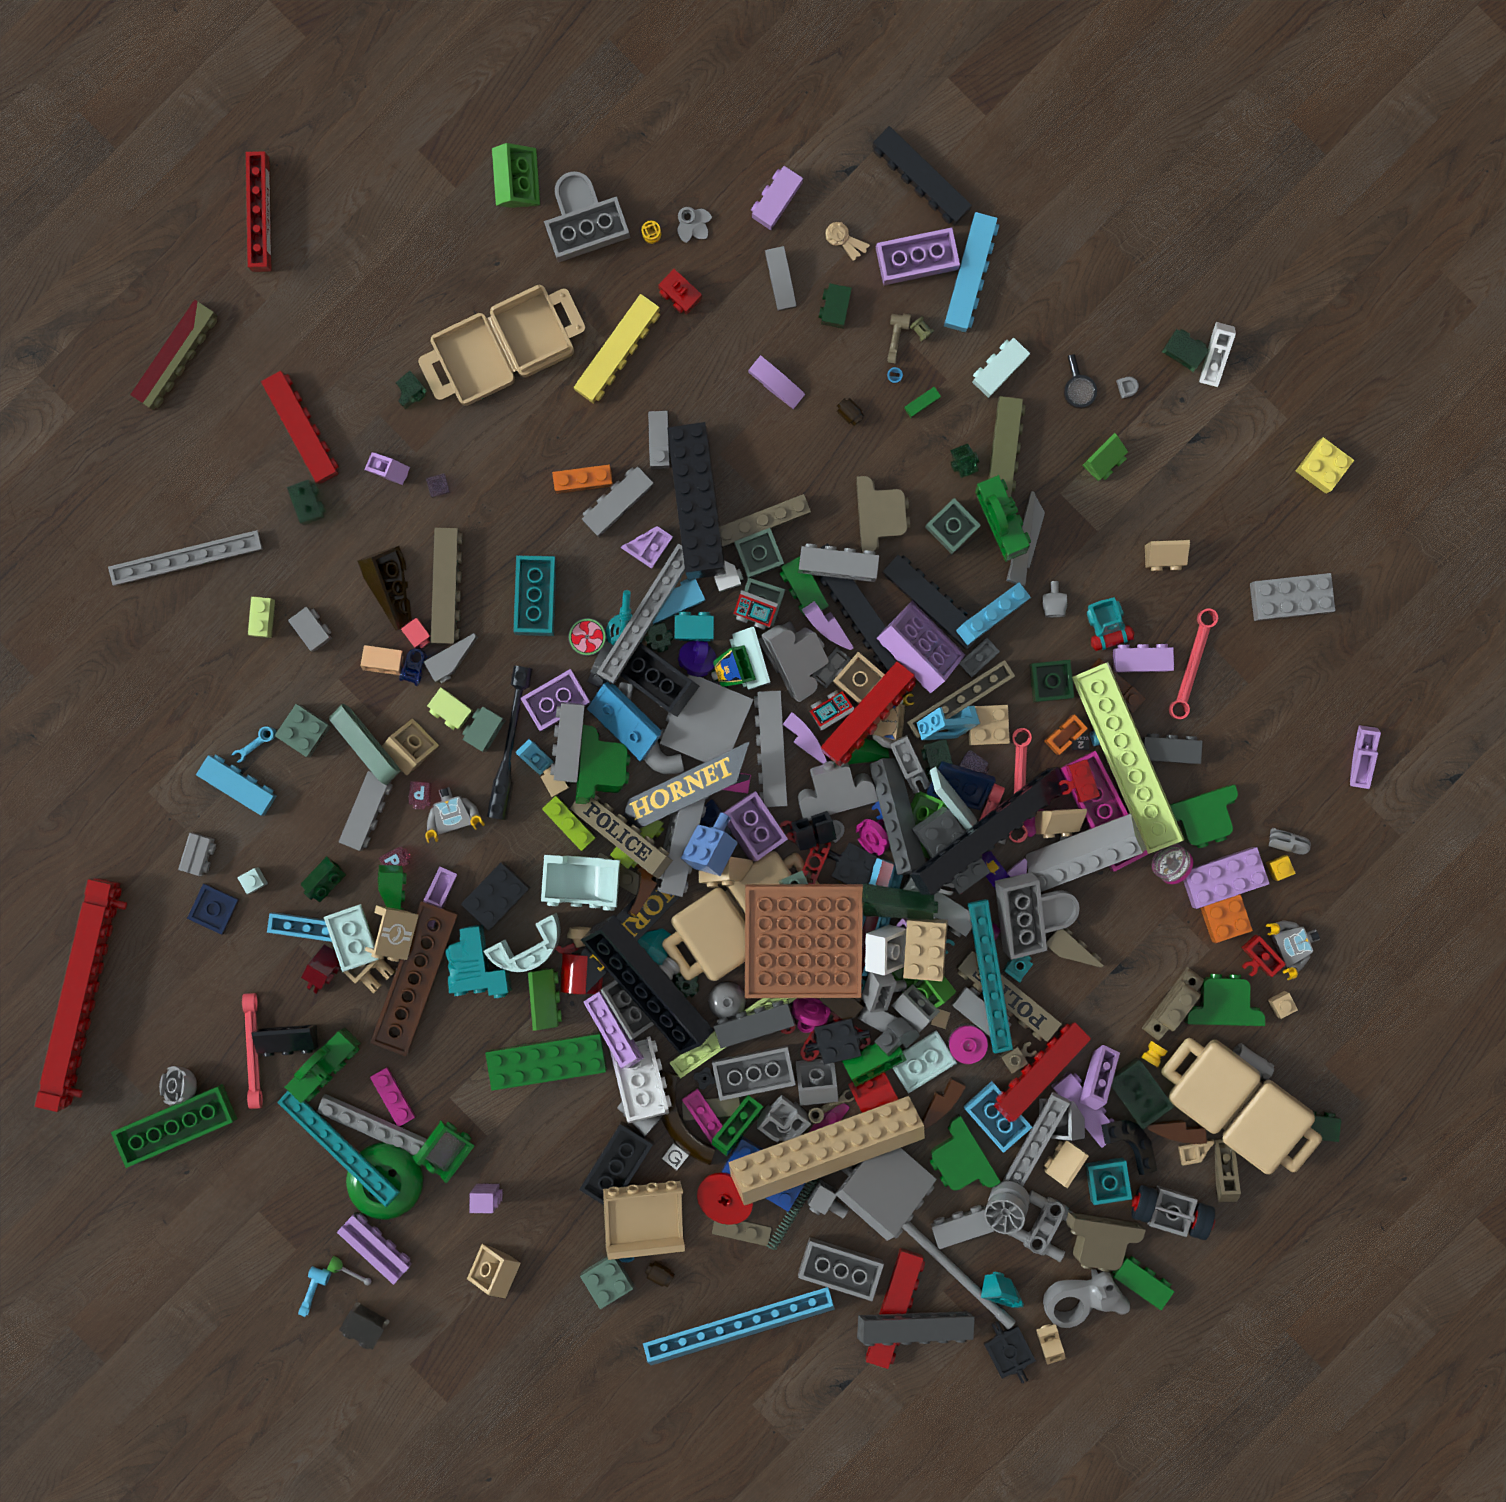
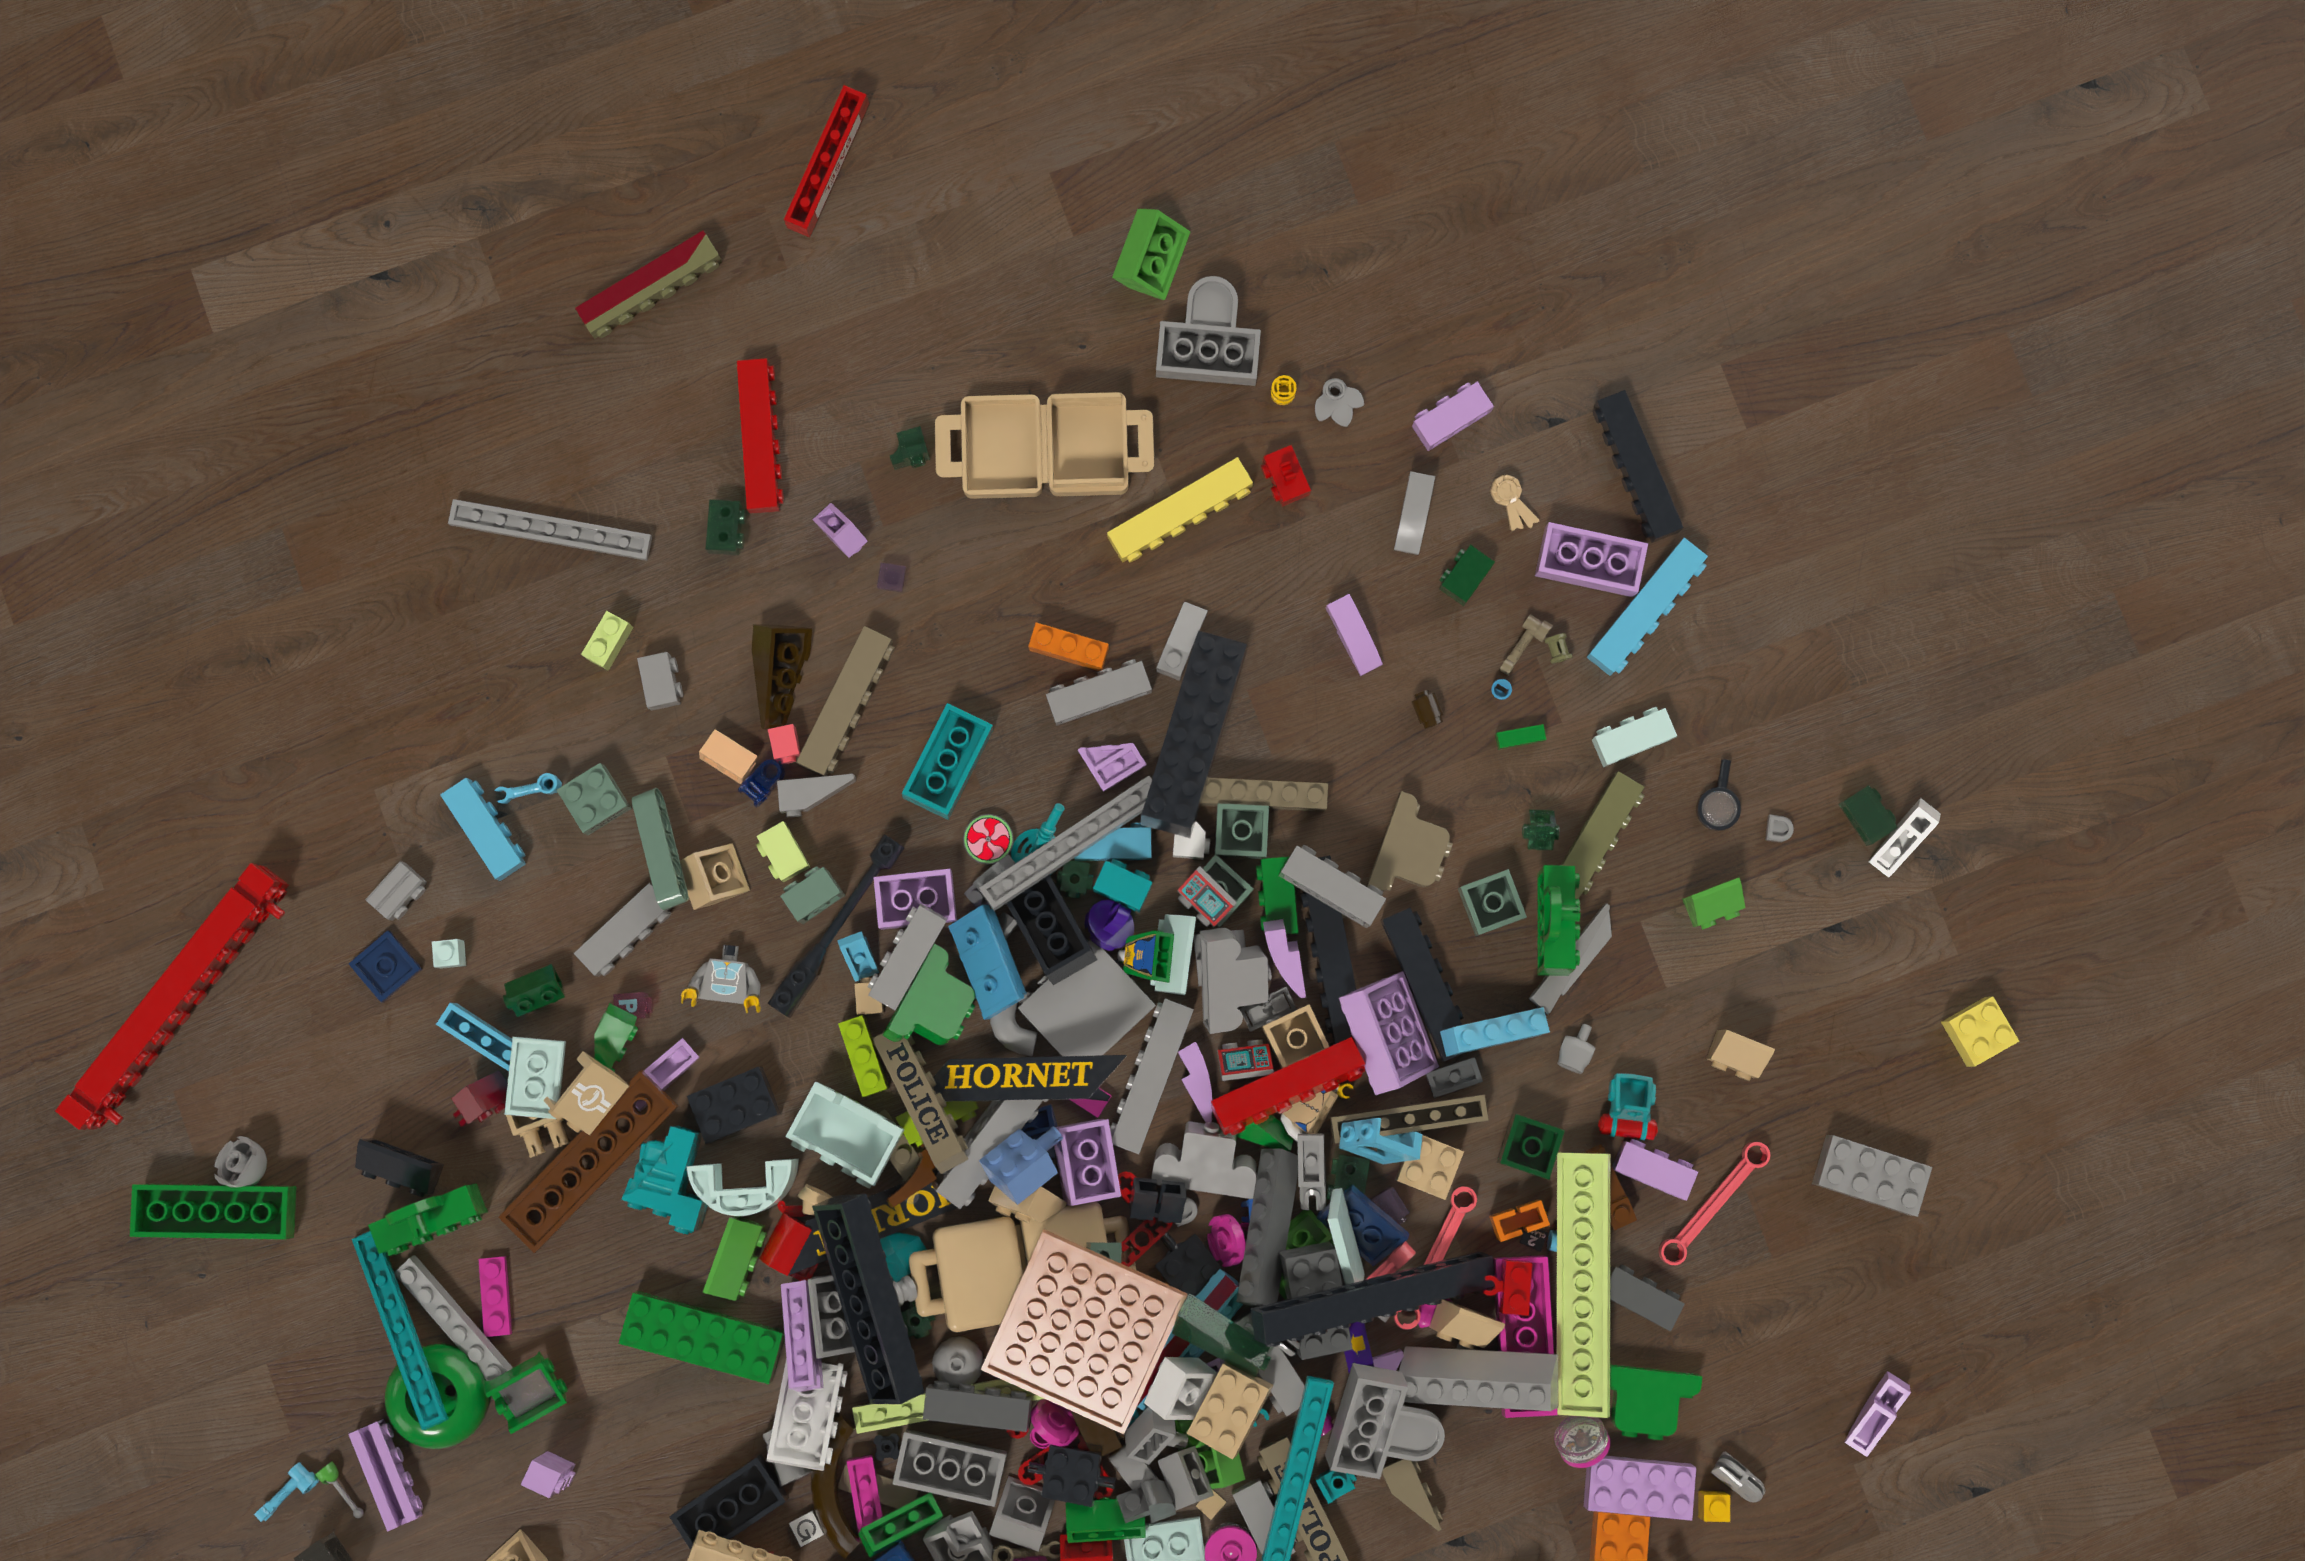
camera: 20 degrees right, 5 degrees down
coral piece [242,993,263,1109] -> none
clear pink brick [409,781,432,809] -> none

